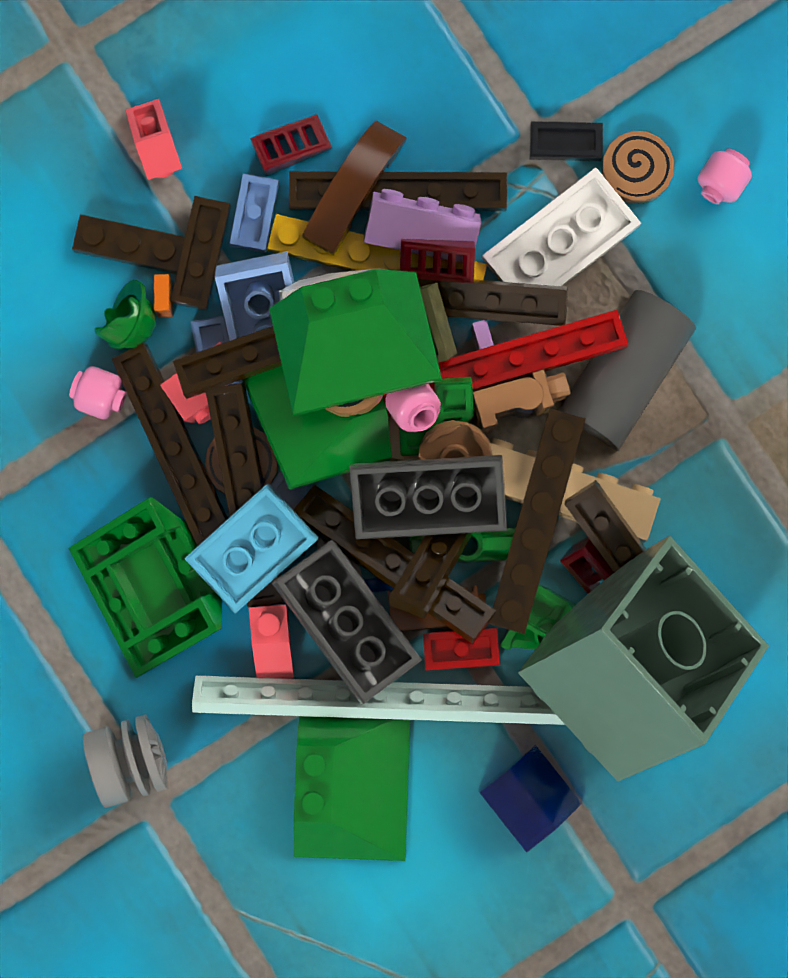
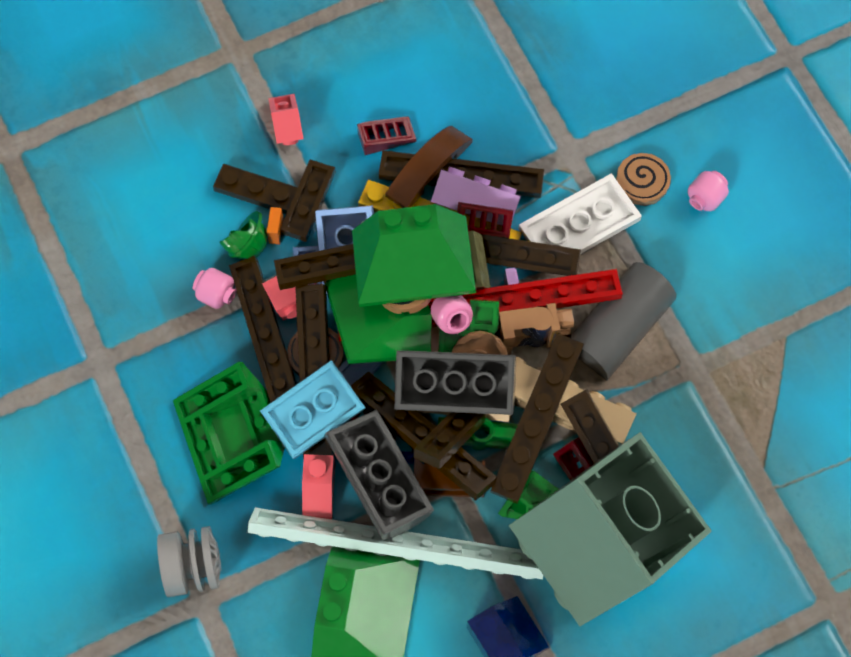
camera: 10 degrees right, 15 degrees down
medium blue plate [229,174,279,253] -> none
red plate [423,628,500,671] -> none
black tile [529,121,603,161] -> none

